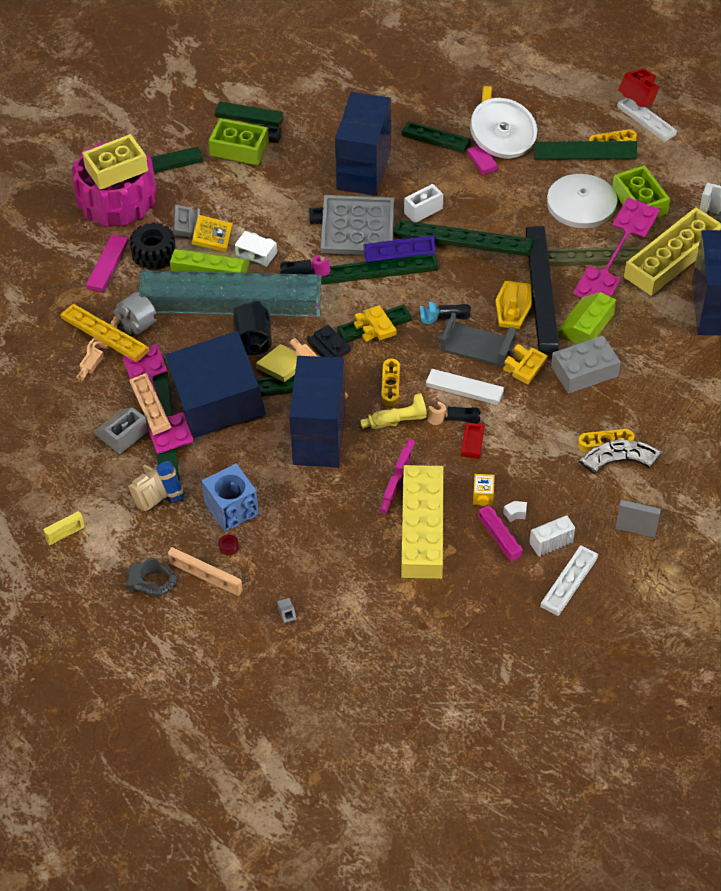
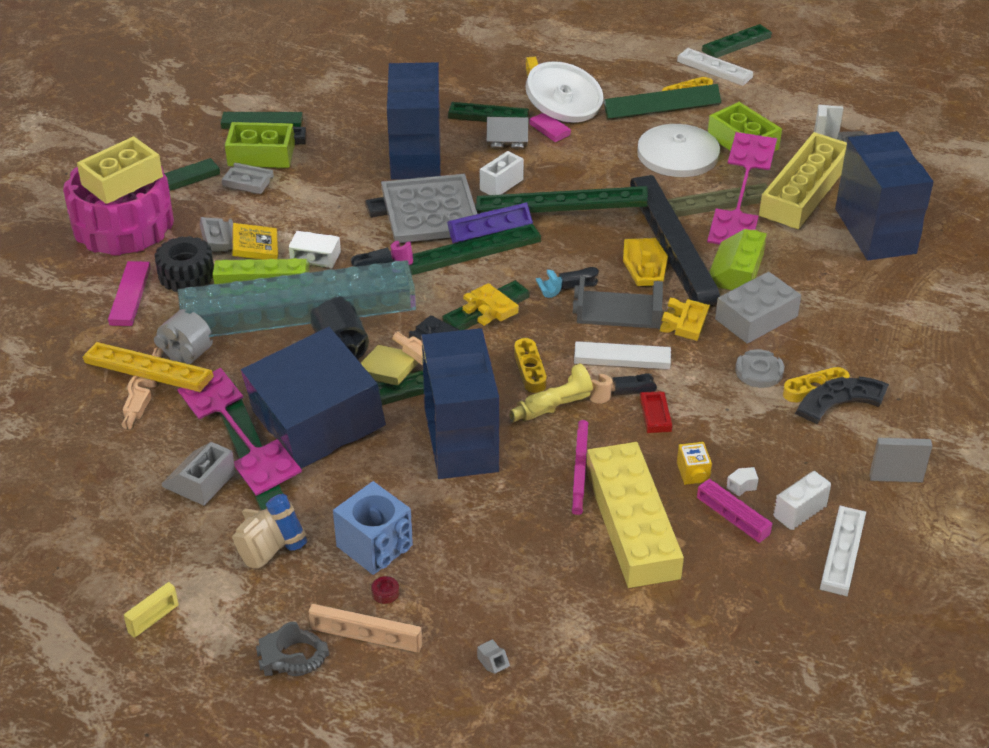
camera: 15 degrees left, 10 degrees down
light nougat tile [129,373,171,435] -> none
red brick [618,68,660,107] -> none
none -> light grey plate [222,163,274,194]
none -> light grey slope [487,117,528,149]
none -> dark green tile [702,24,772,58]
none -> light grey tile [735,349,785,388]

